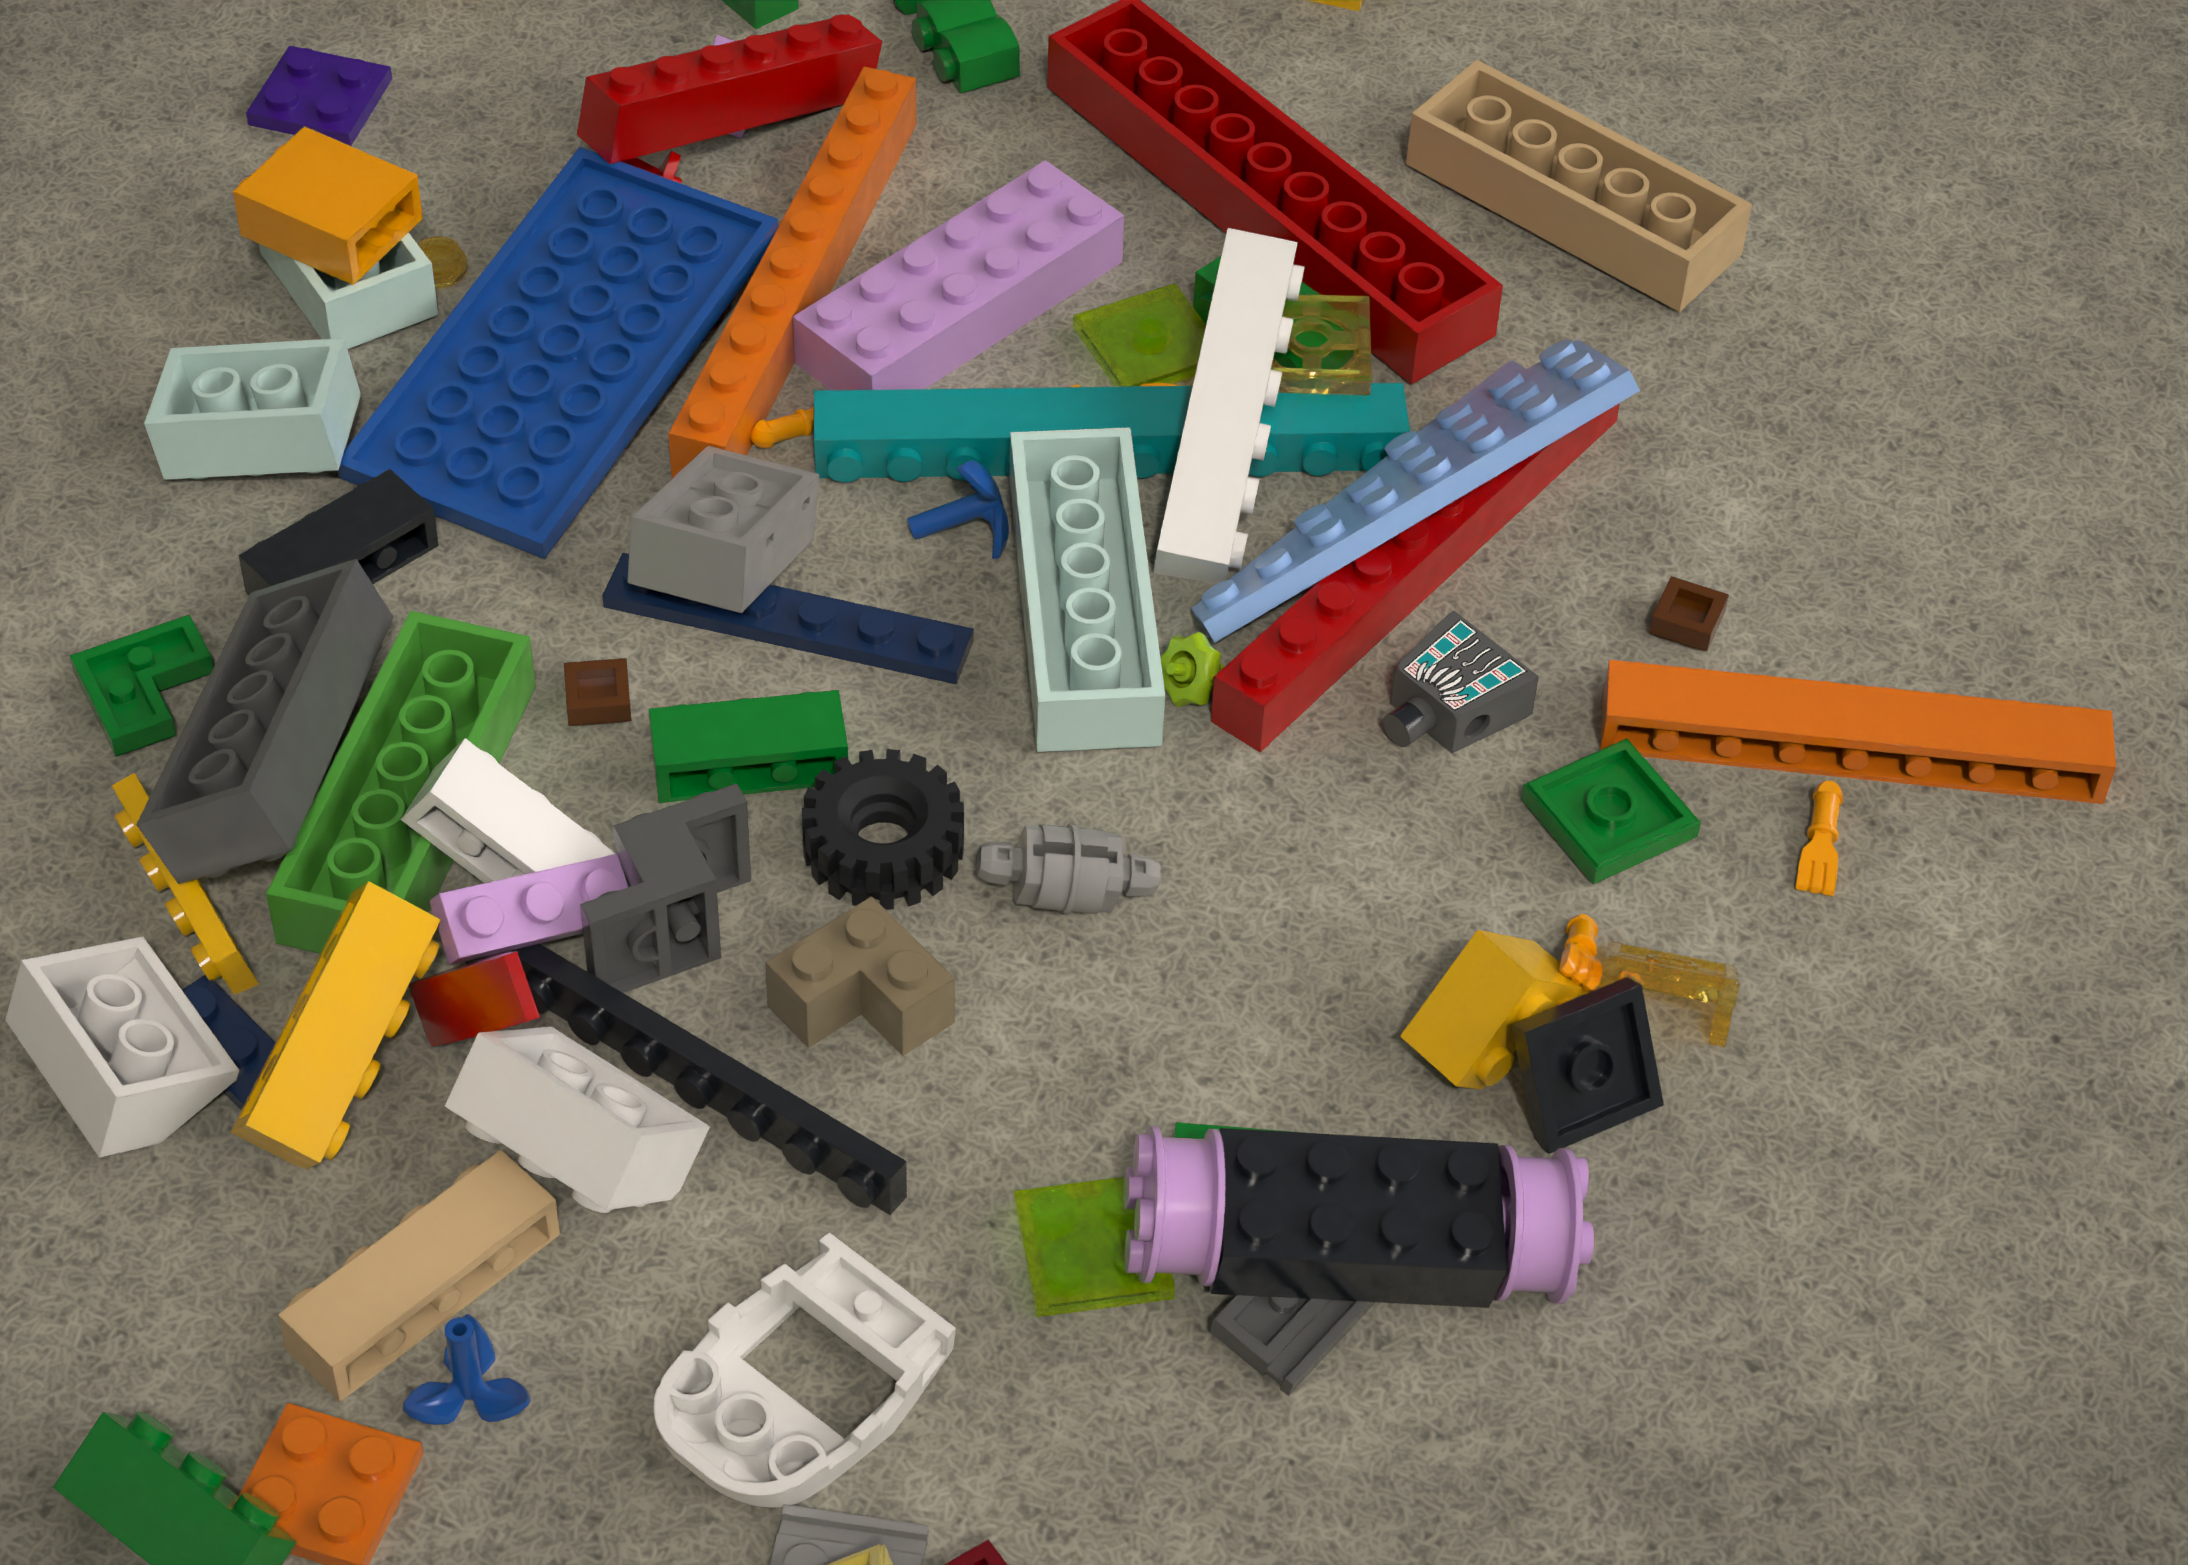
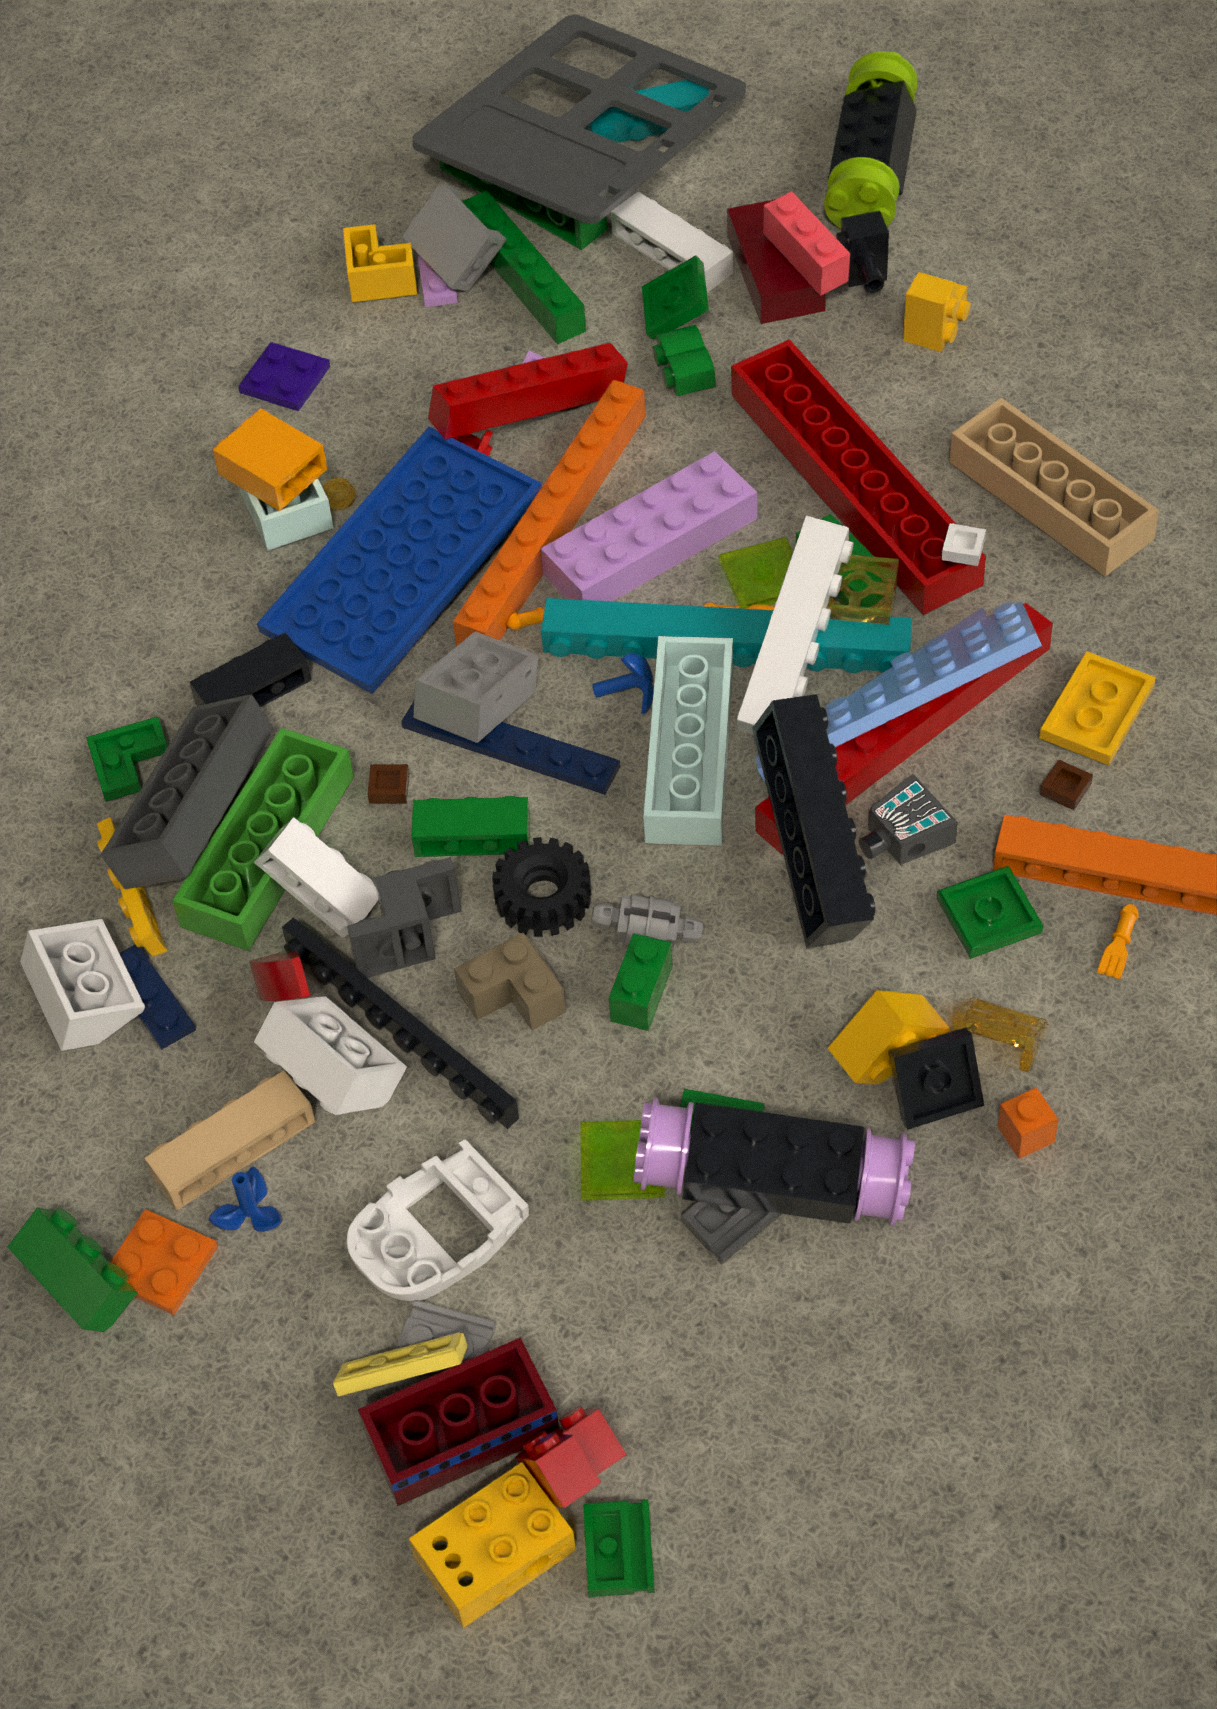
camera: 15 degrees right, 5 degrees up
light aqua brick [144,338,361,480] -> none
yellow brick [230,881,441,1169] -> none
lavender plate [429,854,628,965] -> none
lime piece [1160,632,1225,707] -> none
light orange piece [1558,913,1603,992] -> none
none -> green brick [608,933,673,1031]
none -> black brick [752,694,875,949]
none -> white plate [942,523,986,566]
none -> orange brick [998,1087,1059,1159]
none -> yellow plate [1039,651,1156,766]

